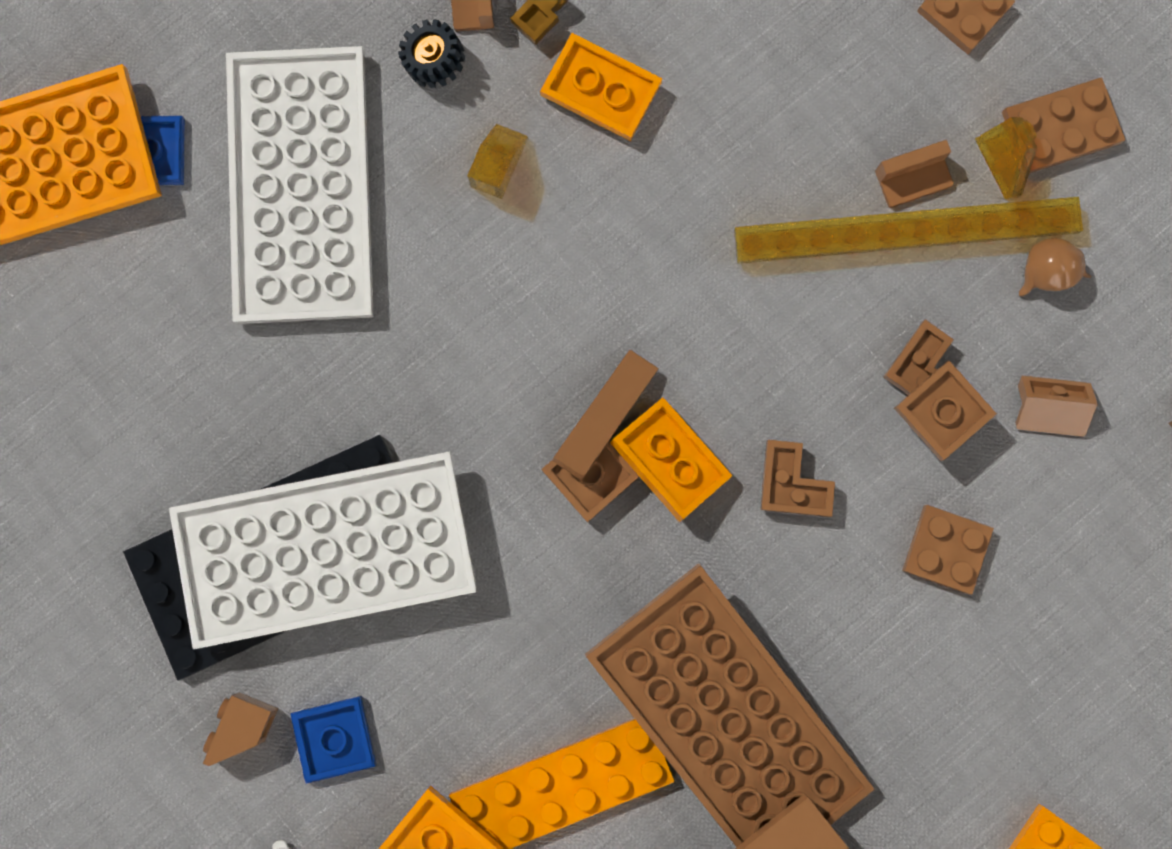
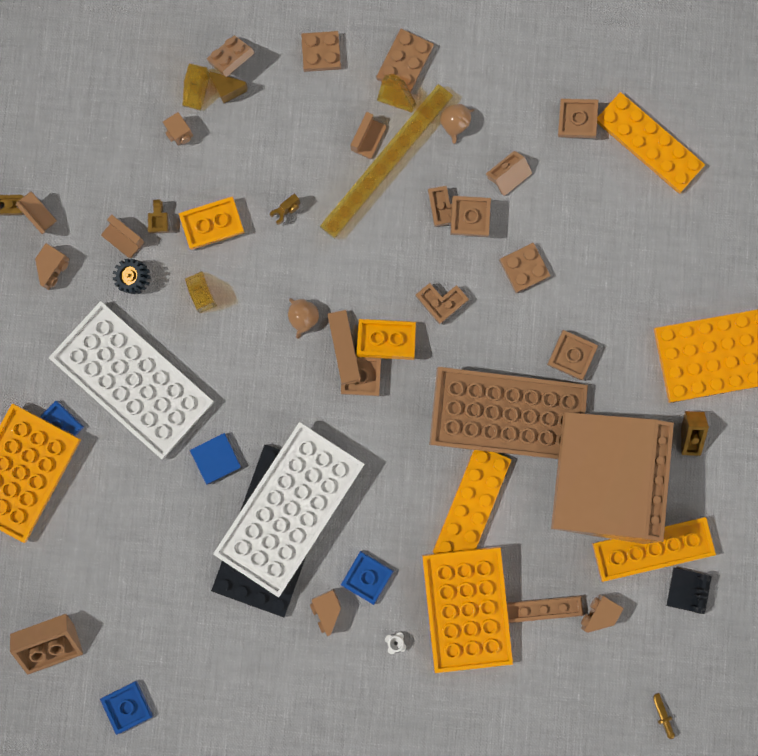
camera: 50 degrees left, 0 degrees up
none -> blue tile [190,433,242,485]
none -> pearl gold plate [270,193,300,225]
none -> medium nougat hair [288,298,319,339]
none -> medium nougat plate [547,330,598,381]

